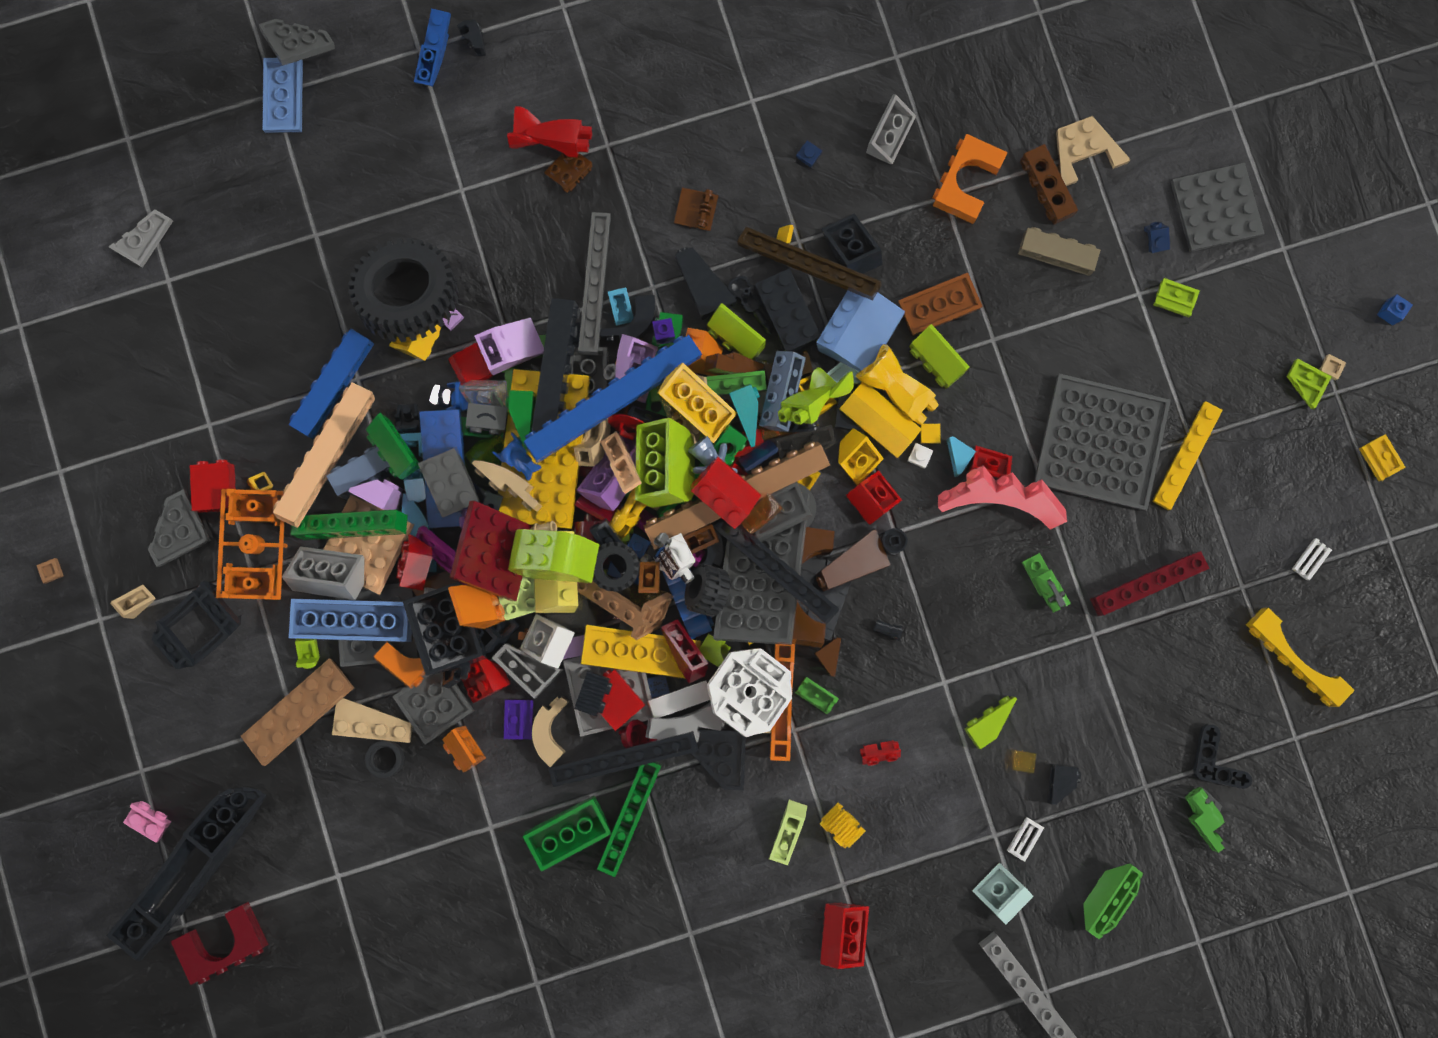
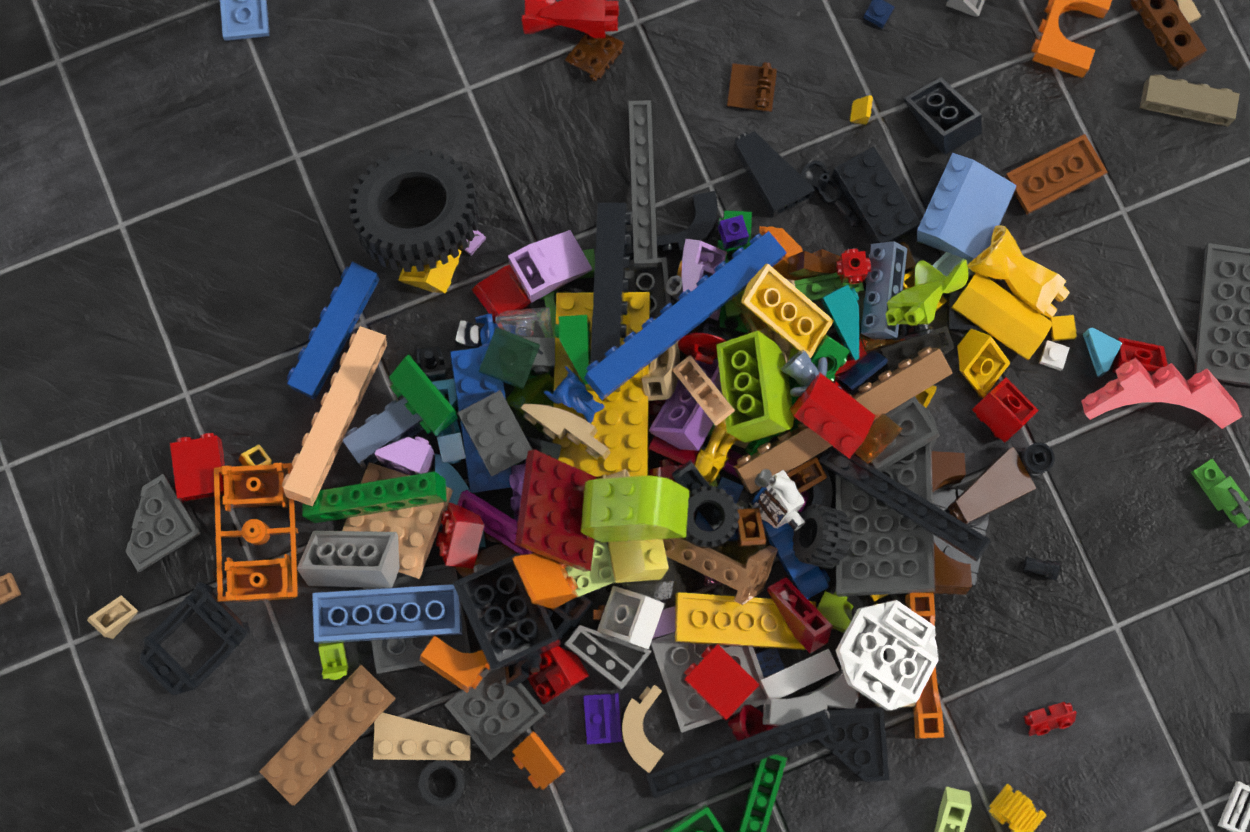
camera: 10 degrees left, 5 degrees down
light grey wing [109,210,173,268] -> none
black brick [574,671,613,717] -> none
medium azure slope [608,287,634,326] -> none
lime slope [707,303,766,360] -> none
dark brown plate [737,227,881,301] -> none
bright green hinge [795,677,839,714] -> none
reddish brown slope [814,637,841,677] -> none
lime slope [909,324,970,389] -> none
lime slope [964,696,1017,749] -> none
clear yellow plate [1013,750,1036,773] -> none
none -> clear green plate [479,327,540,389]
none -> red brick [836,249,871,284]

